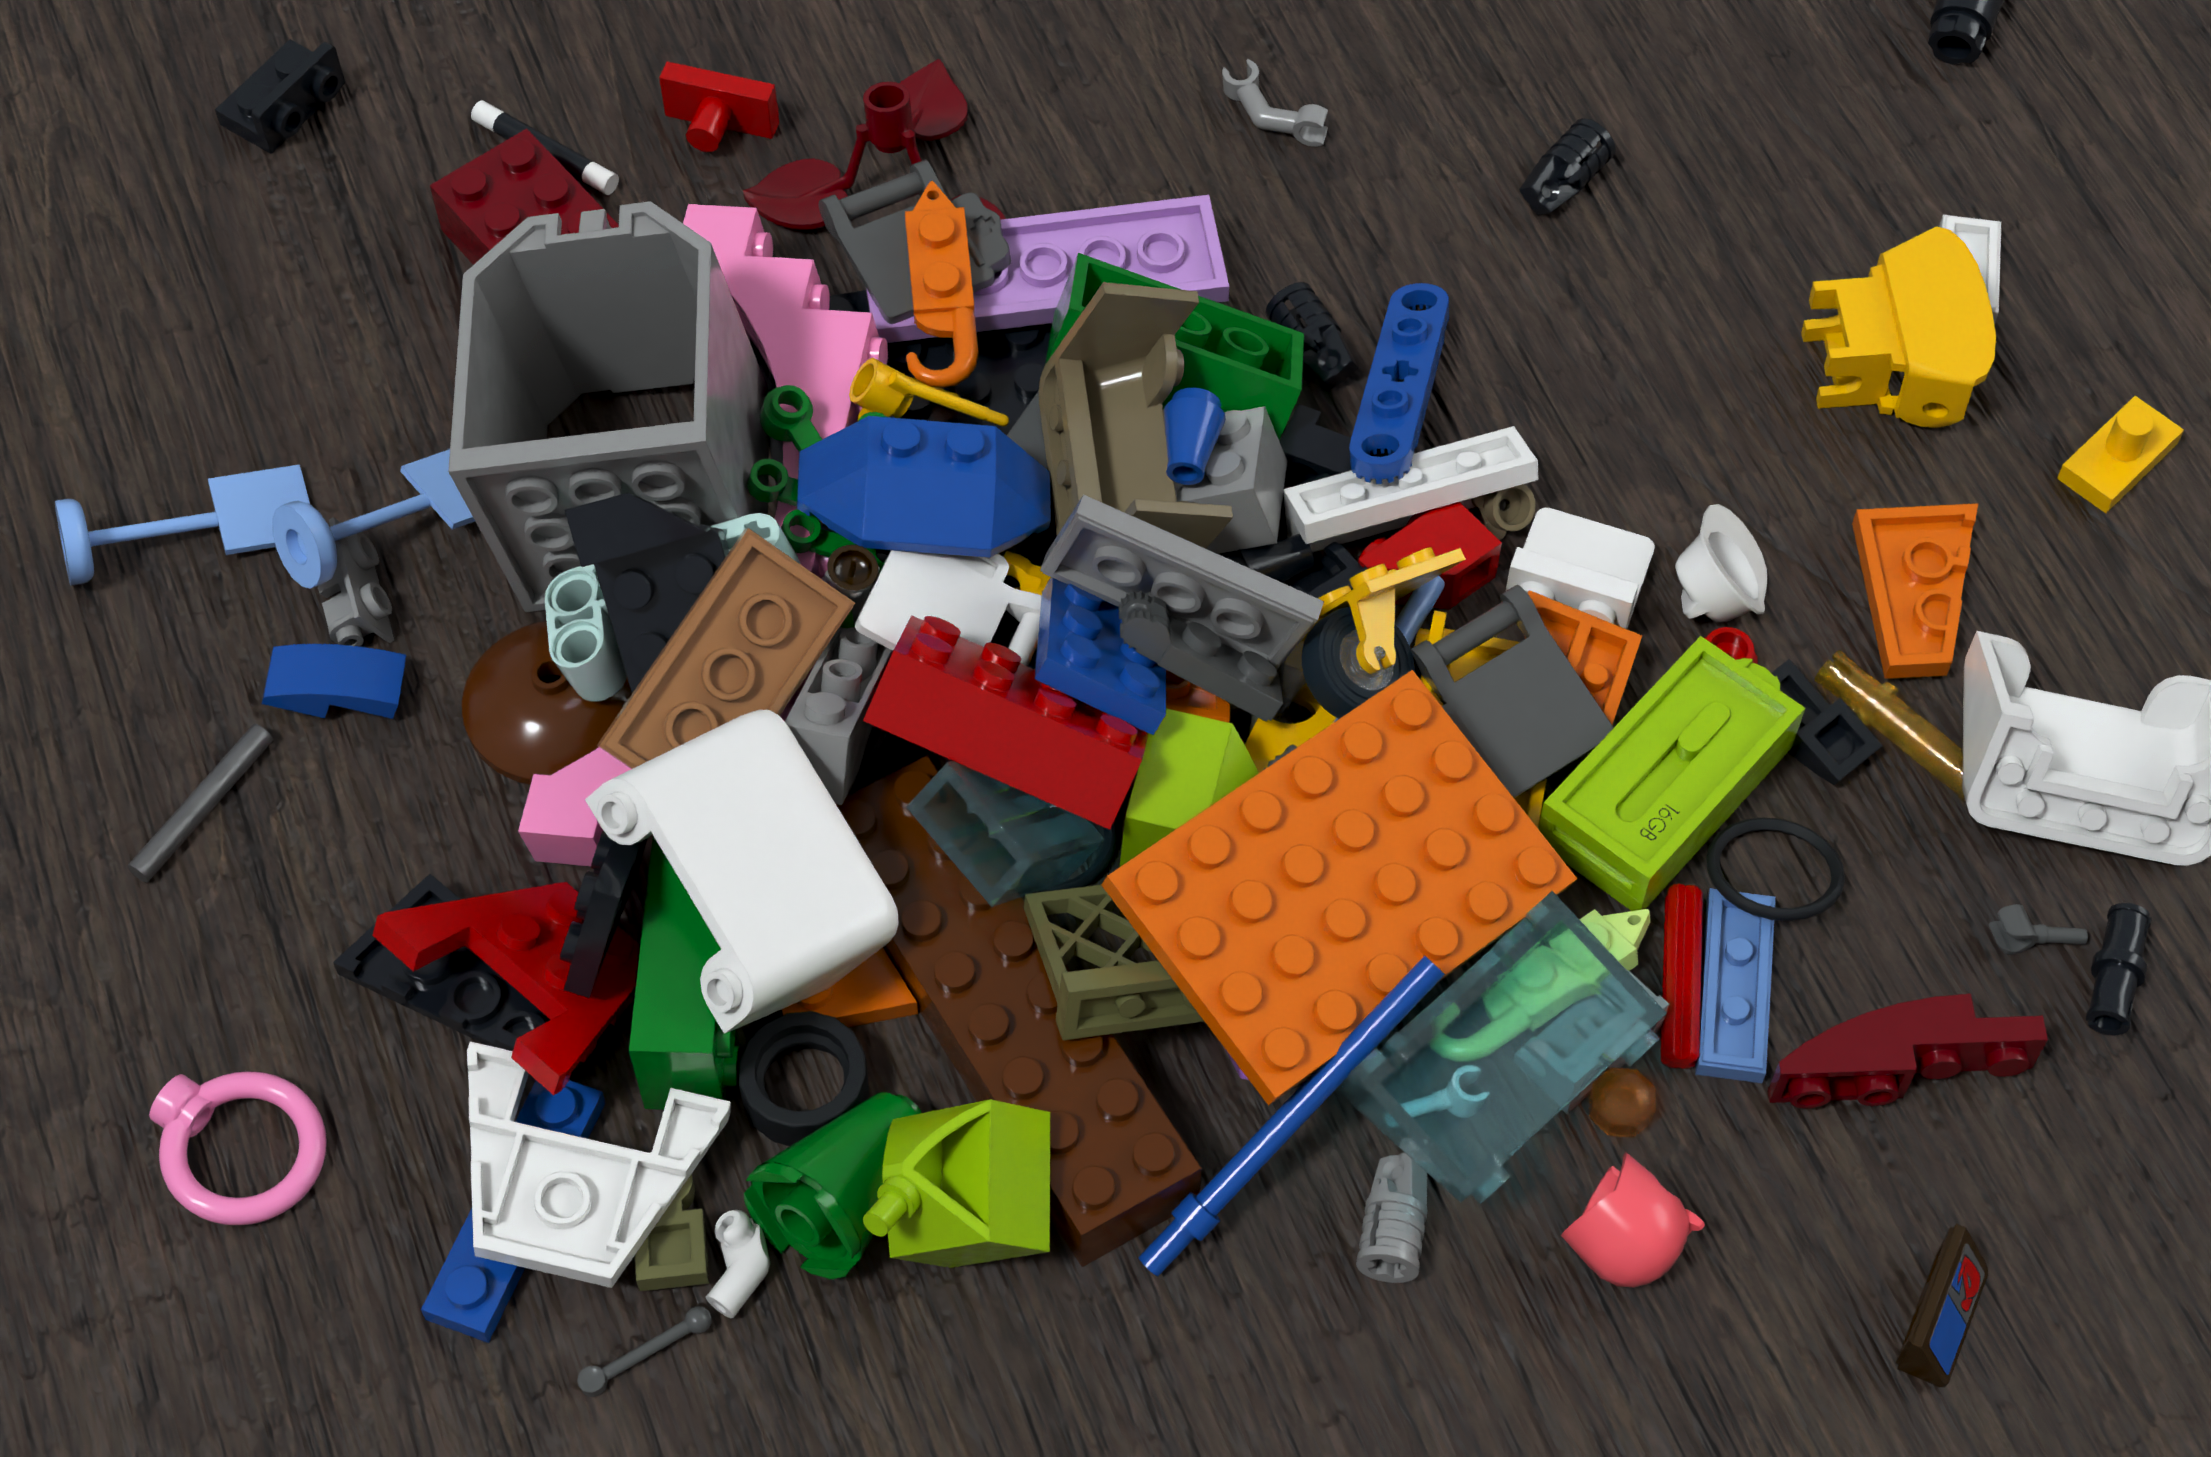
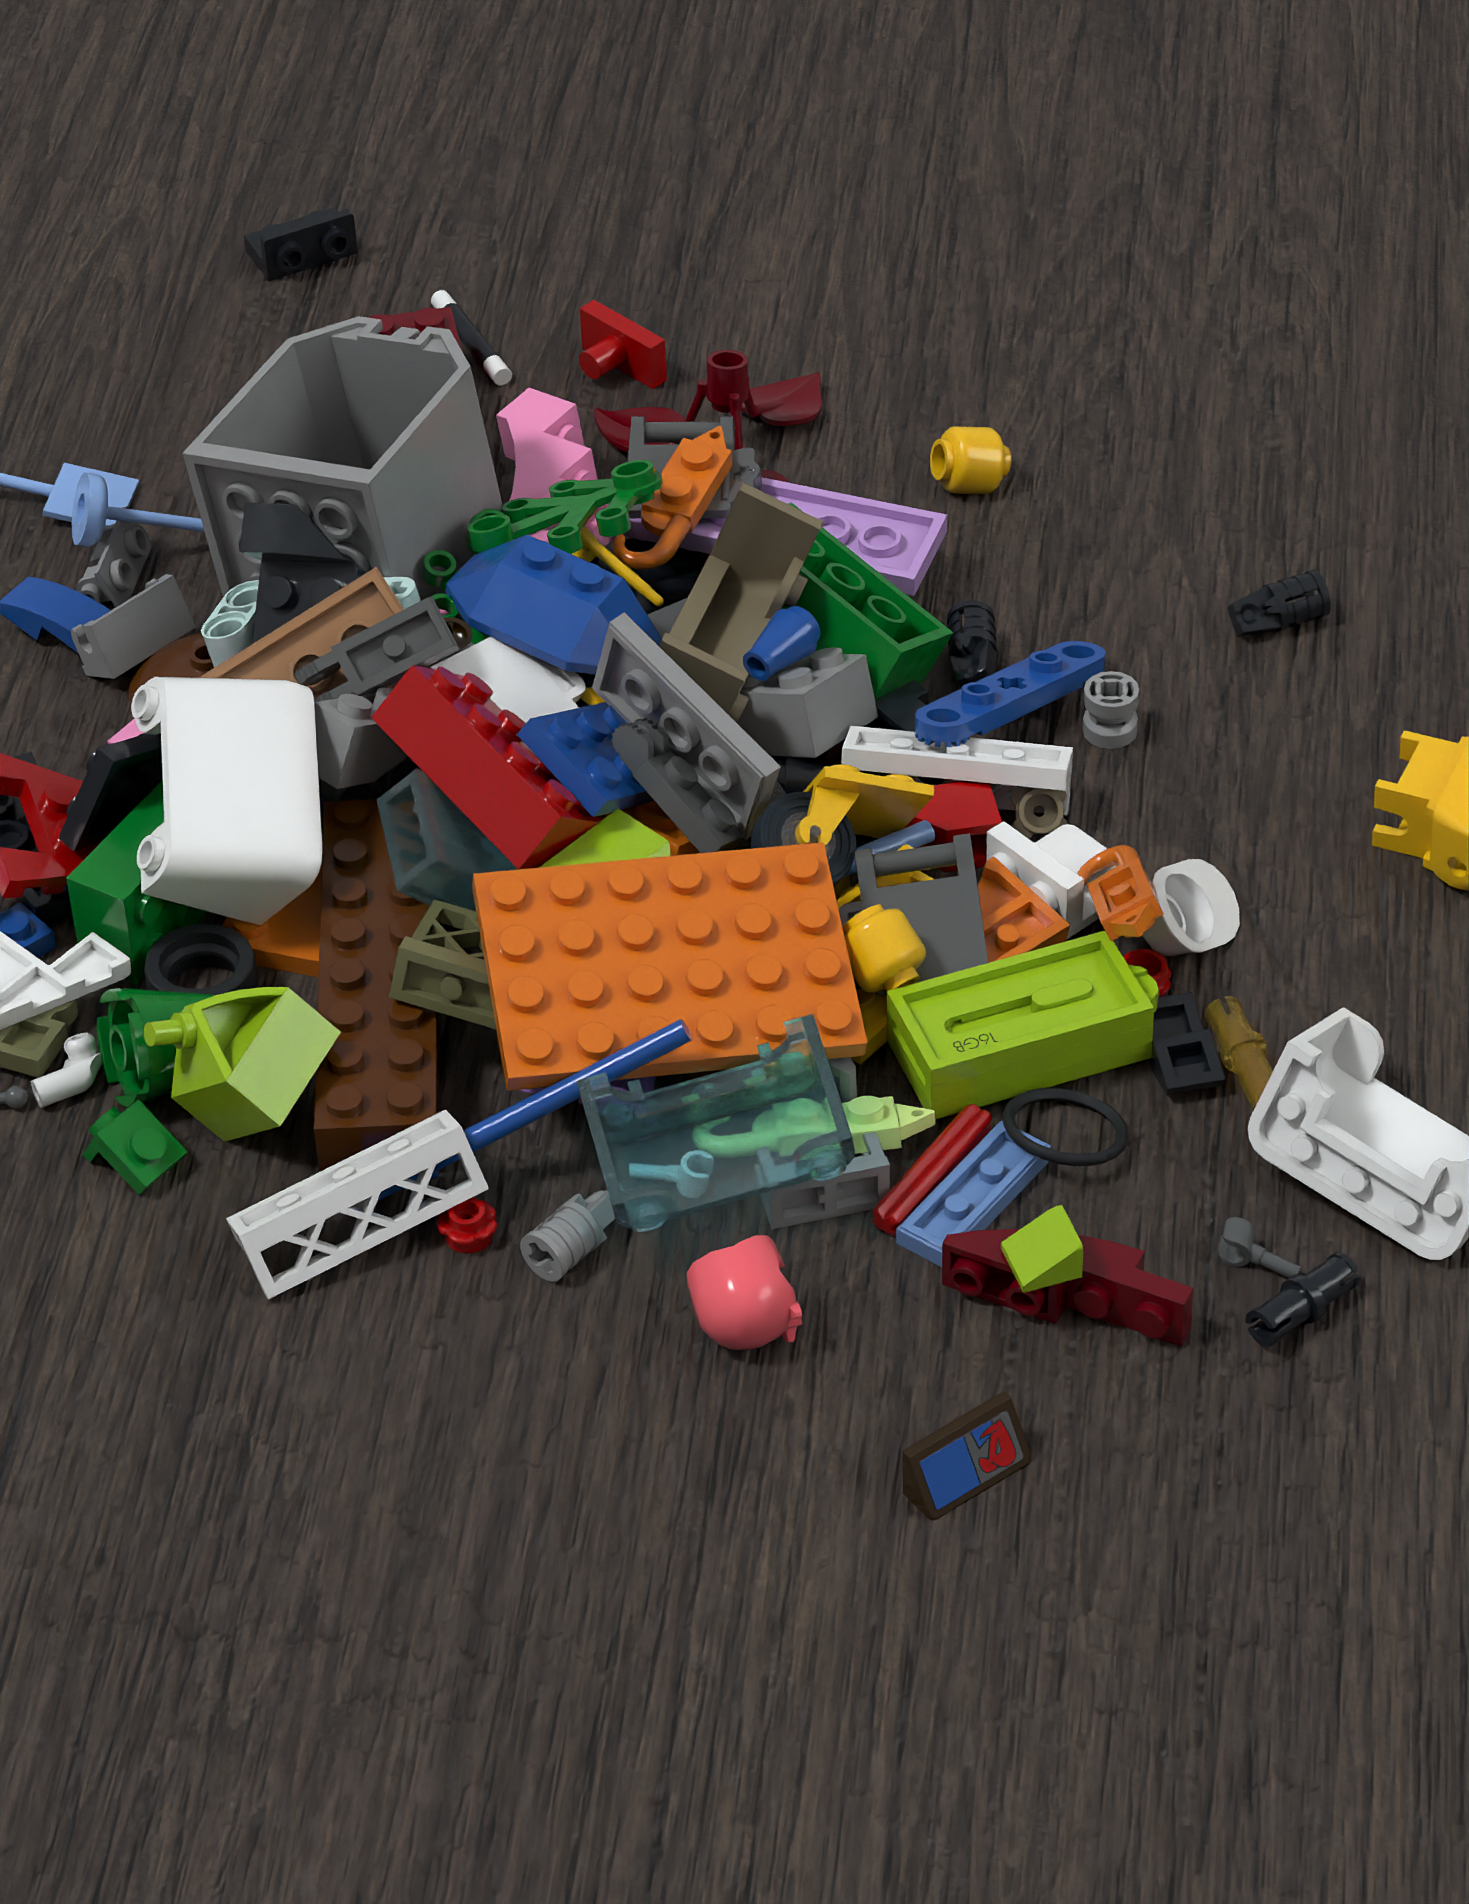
camera: 30 degrees right, 15 degrees down
light grey arm [1222,59,1328,147] -> none
clear orange tile [1589,1068,1656,1137] -> none
orange wing [1852,503,1978,679] -> none
none -> light grey hinge [71,574,196,679]
none -> green bracket [82,1099,187,1196]
none -> white fence [226,1110,489,1299]
none -> dark grey hinge [295,597,459,702]
none -> red plate [437,1197,497,1253]
none -> green plant [467,460,663,554]
none -> yellow head [842,904,927,992]
none -> yellow head [930,426,1011,494]
none -> lime slope [1001,1205,1083,1293]
none -> orange plate [1077,845,1164,941]
none -> light grey wheel [1083,671,1140,749]

